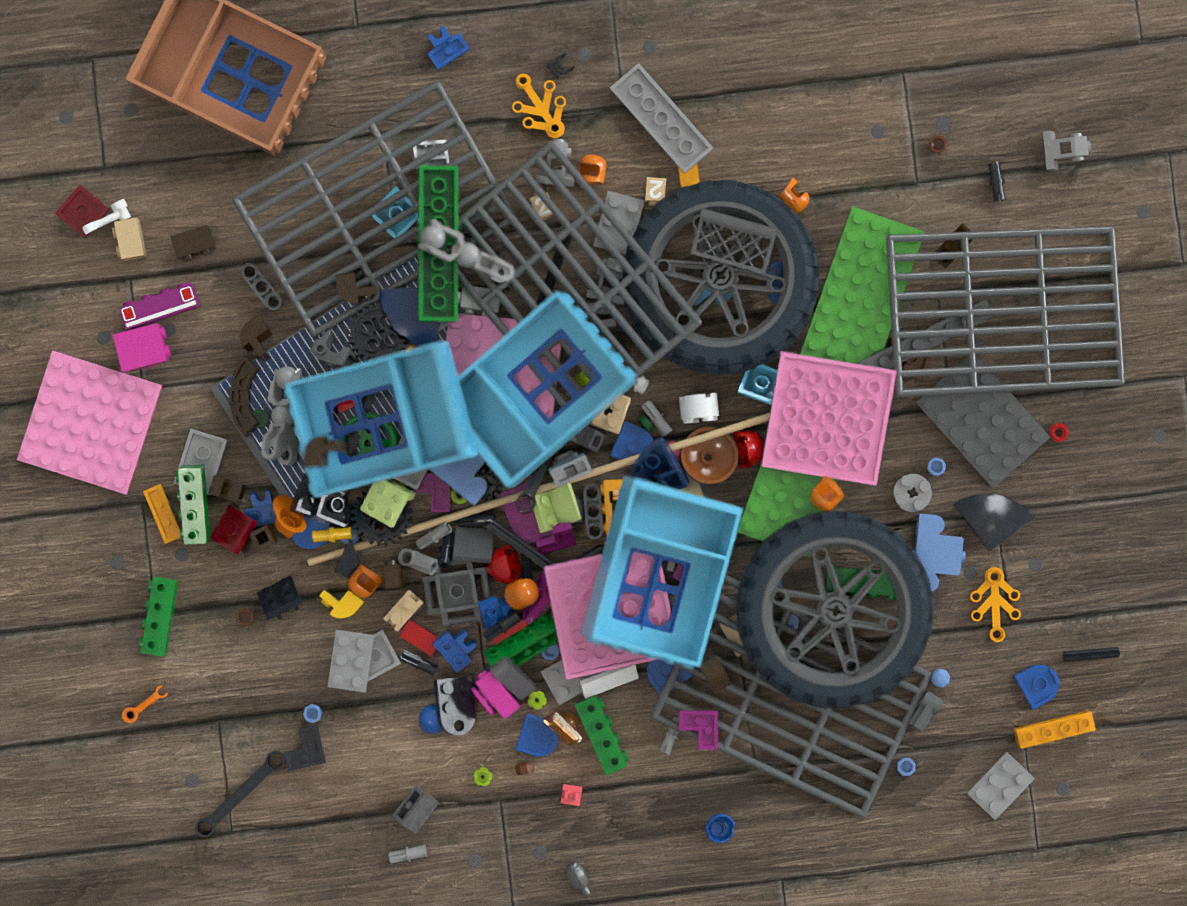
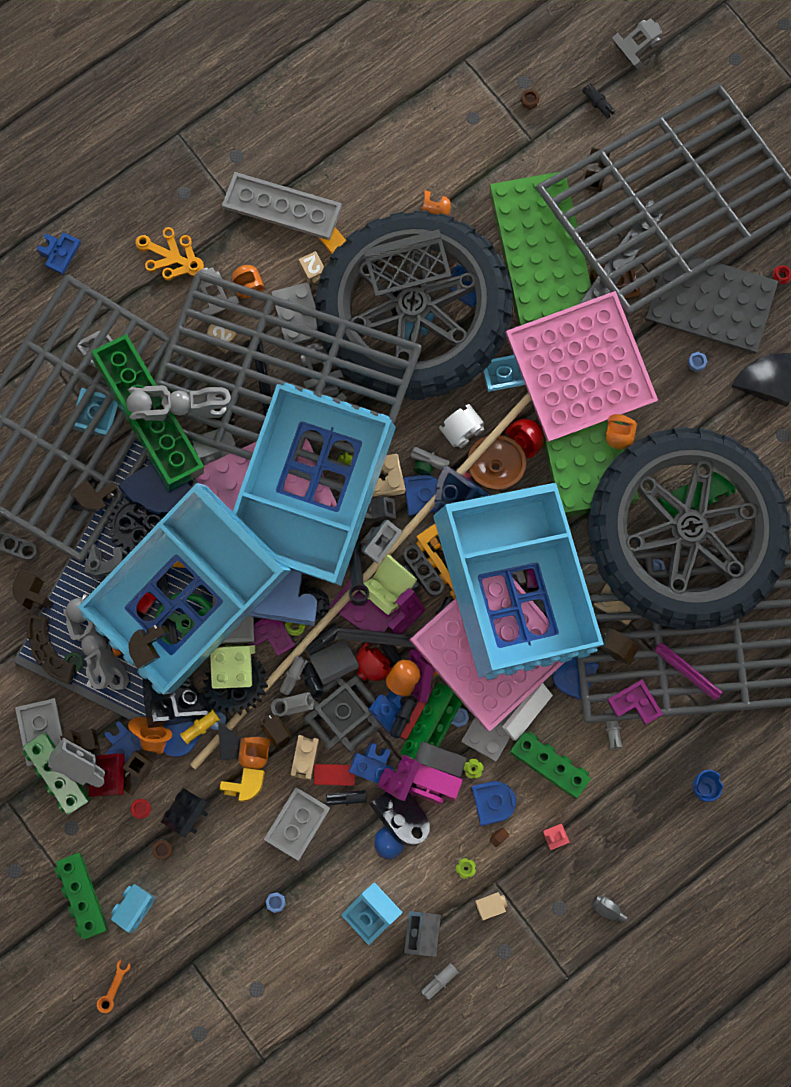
camera: 30 degrees left, 10 degrees down
light orange tile [143,484,181,544] -> none
black piece [195,751,286,837] -> none
black plate [284,725,326,771] -> none
light grey plate [328,629,375,693] -> none
clear orange tile [543,712,583,746] -> none
black piece [546,52,575,79] -> none
white plate [632,375,649,394] -> none
light grey plate [893,474,932,512] -> none
medium blue brick [914,513,965,591] -> none
none -> light grey hinge [48,738,105,787]
none -> medium azure slope [111,884,156,933]
none -> red plate [130,799,151,819]
none -> medium azure slope [341,882,403,945]
none -> magenta plate [378,755,420,801]
none -> tan brick [475,892,508,921]
none -> magenta axle [654,643,722,700]

